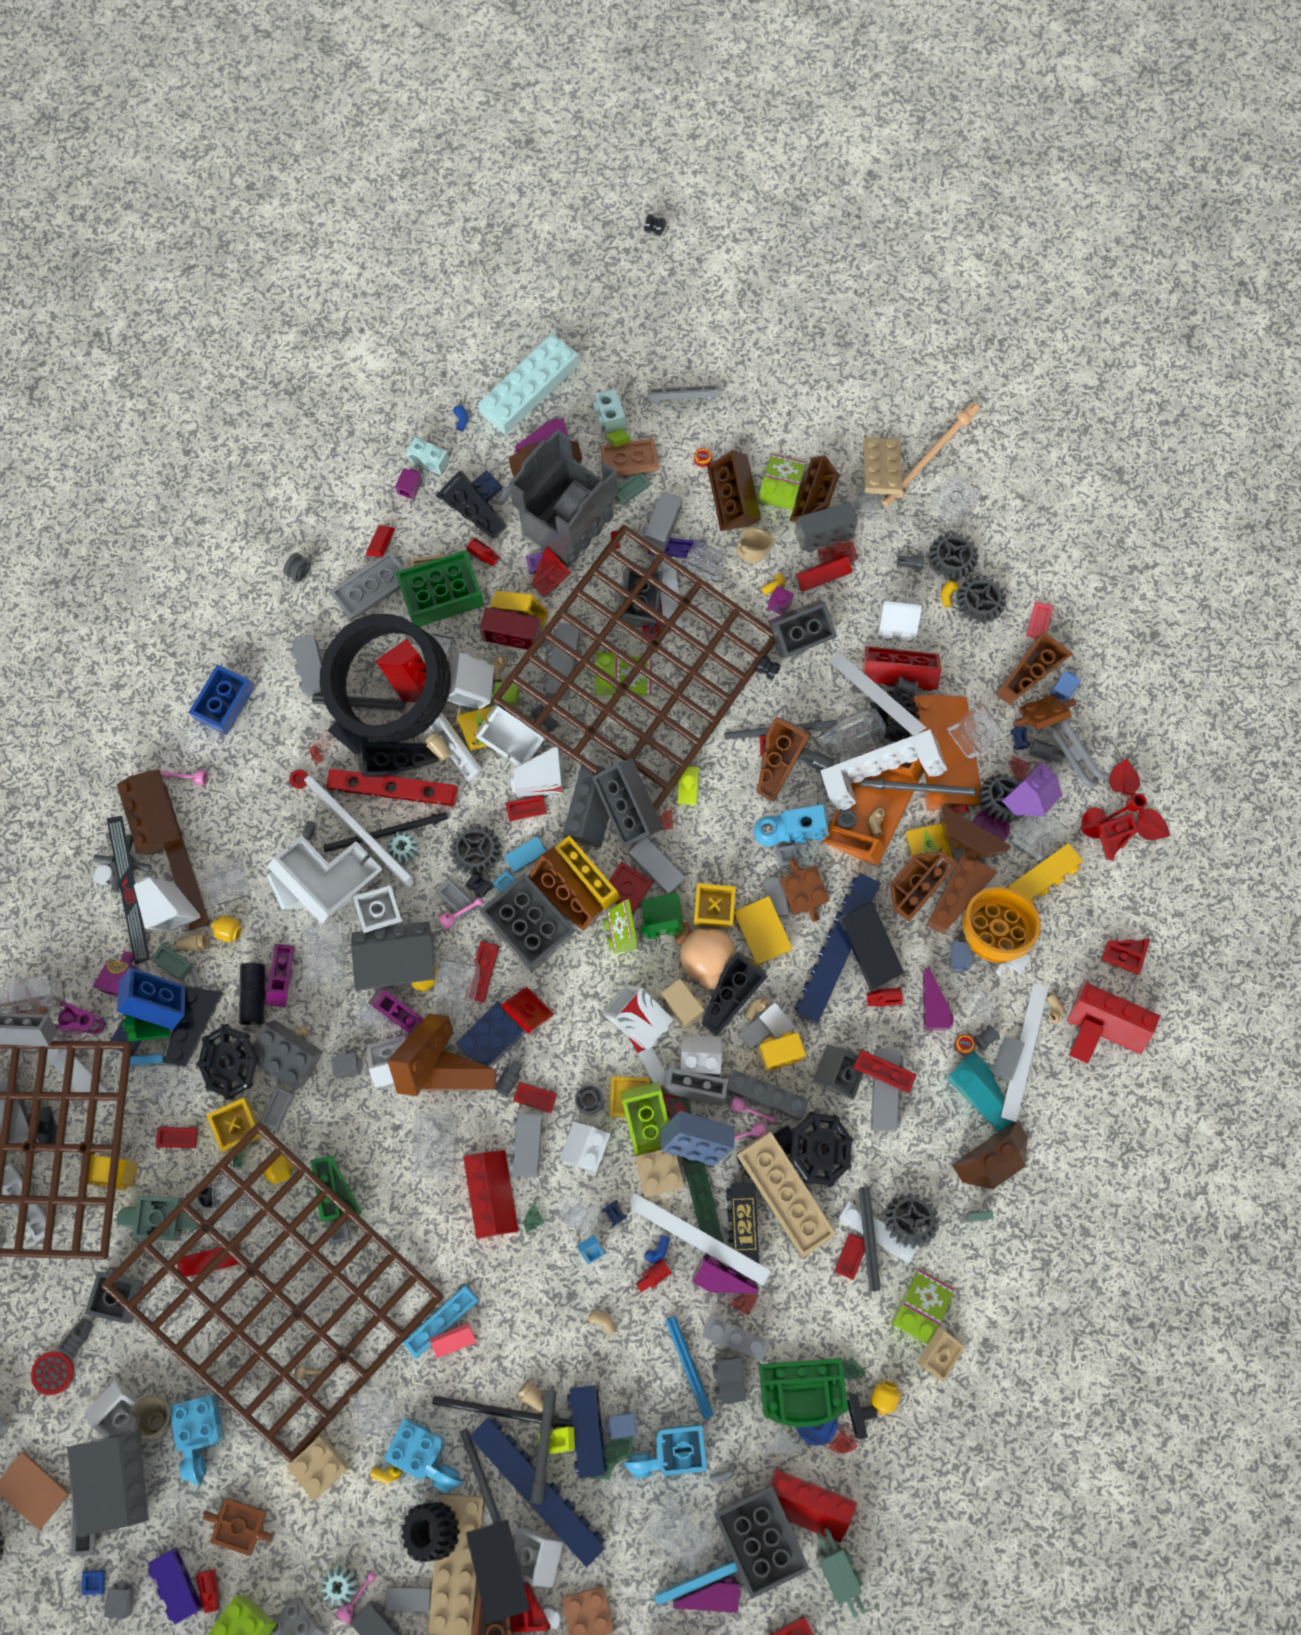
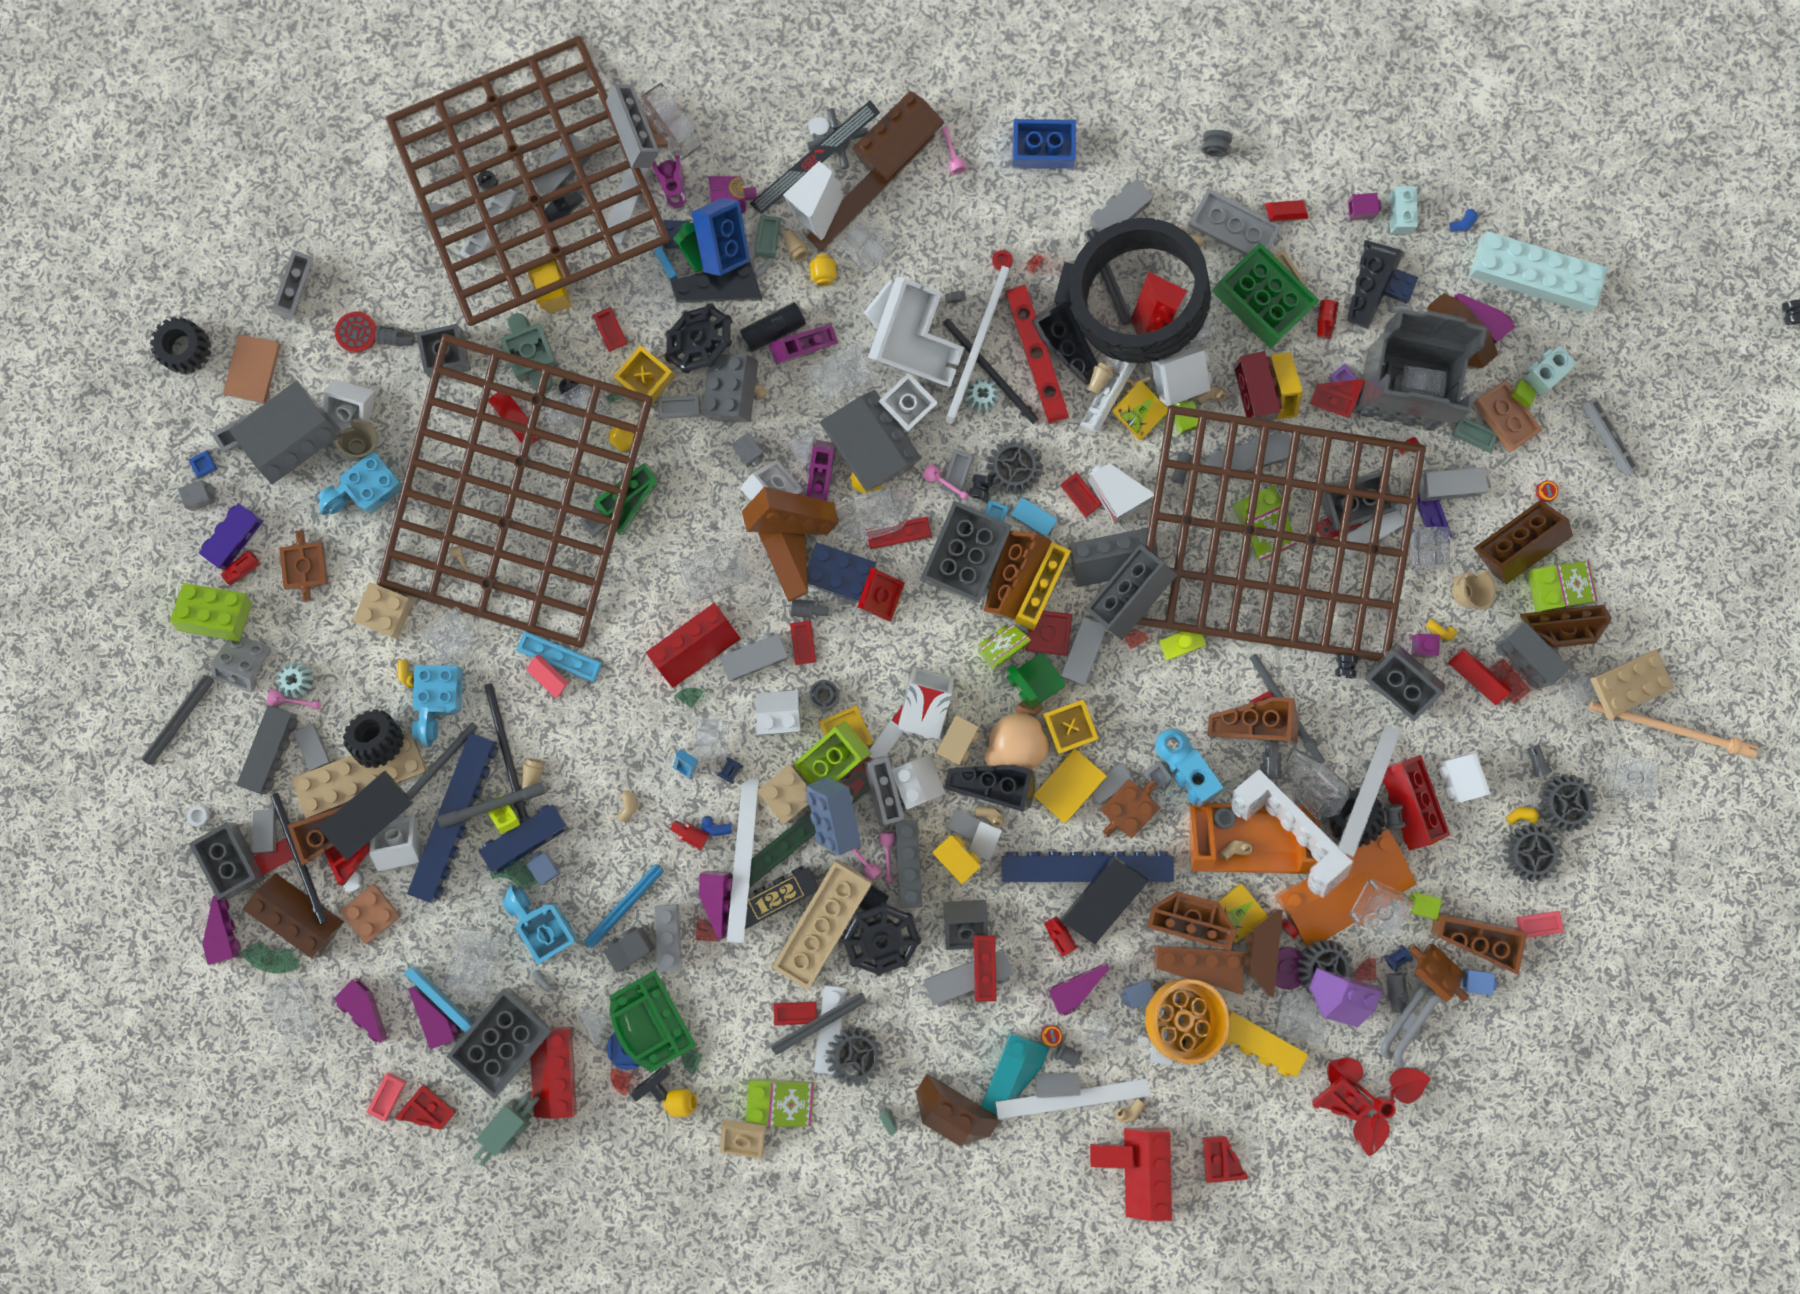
camera: 65 degrees right, 10 degrees up
white piece [475,704,545,766] -> none
dark grey bar [860,778,976,796] -> none
none -> lime brick [1405,892,1442,920]

